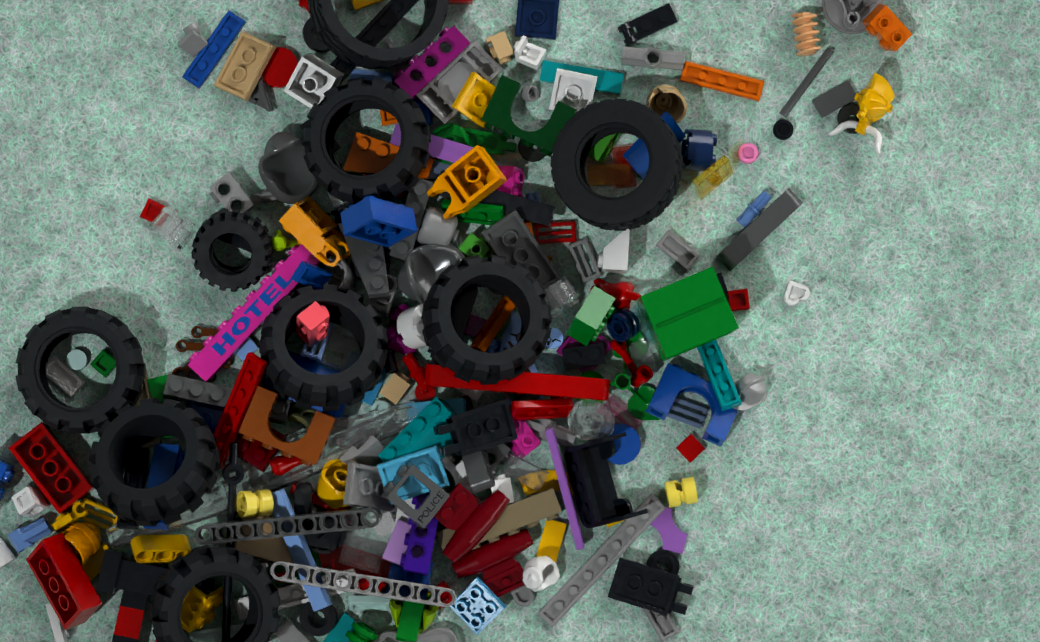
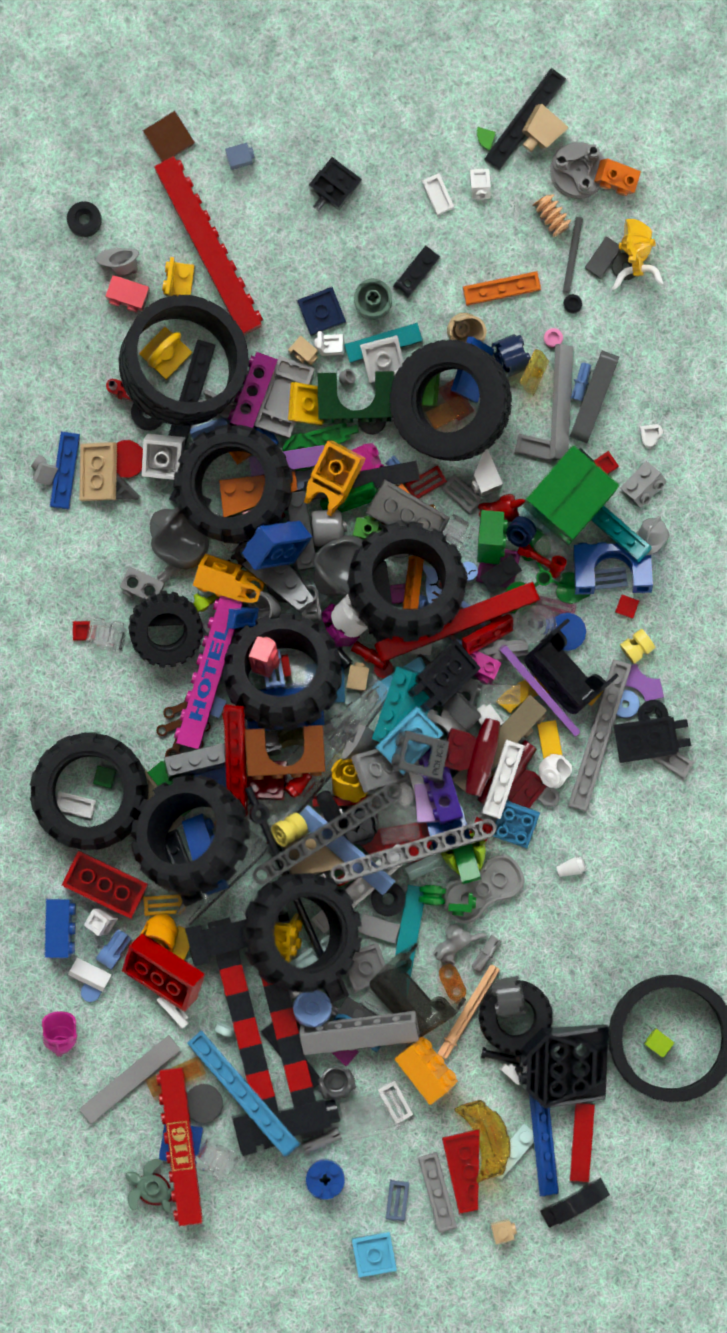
camera: 20 degrees left, 0 degrees up
yellow plate [51,501,89,532] -> none
light aqua tile [66,349,88,370] -> none
yellow beam [130,535,192,563] -> none
light grey piece [621,46,684,71] -> none
none -> red tile [281,654,292,677]
none -> sand green brick [354,278,392,320]
none -> white tile [481,740,525,819]
none -> light grey tile [550,344,573,460]
none -> light blue piece [616,690,640,718]
none -> light grey bracket [620,461,667,508]

